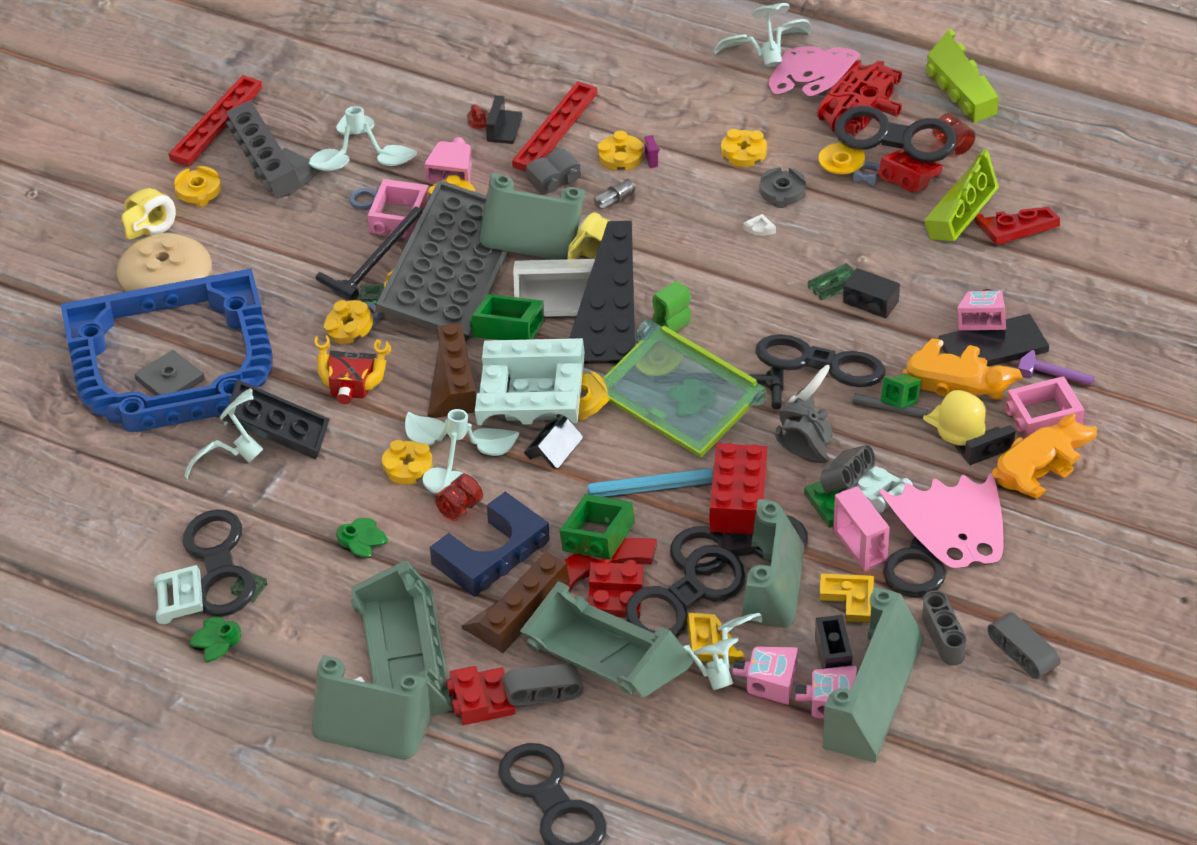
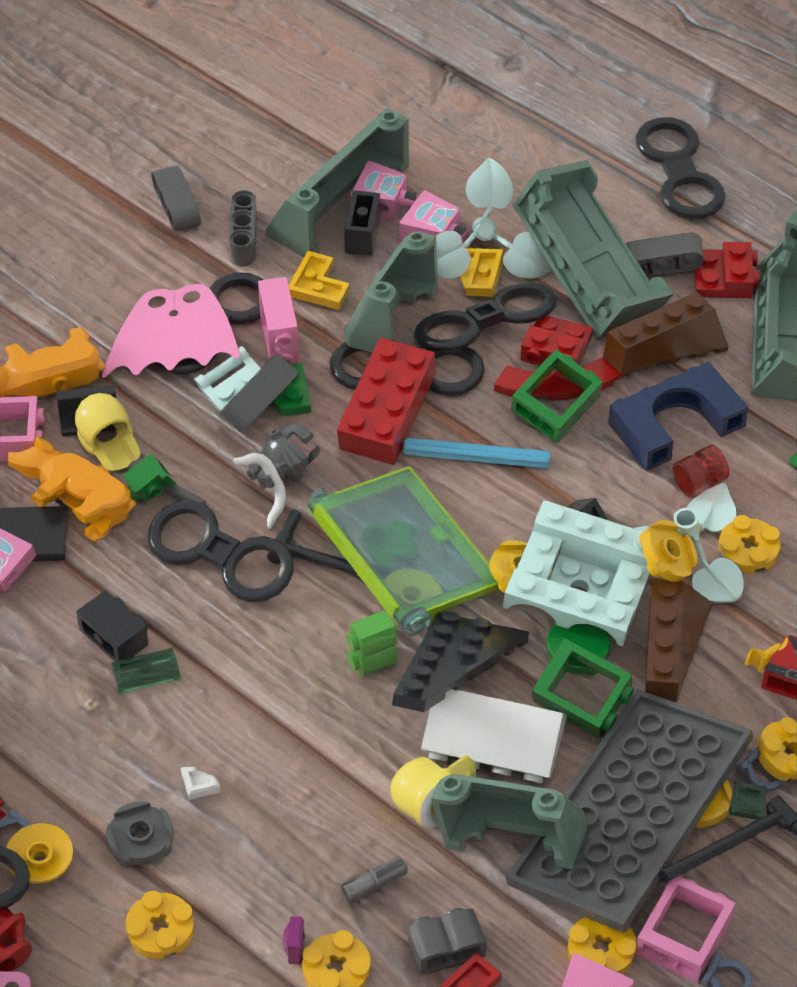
camera: 165 degrees left, 5 degrees up
none -> yellow plate [639,520,697,582]

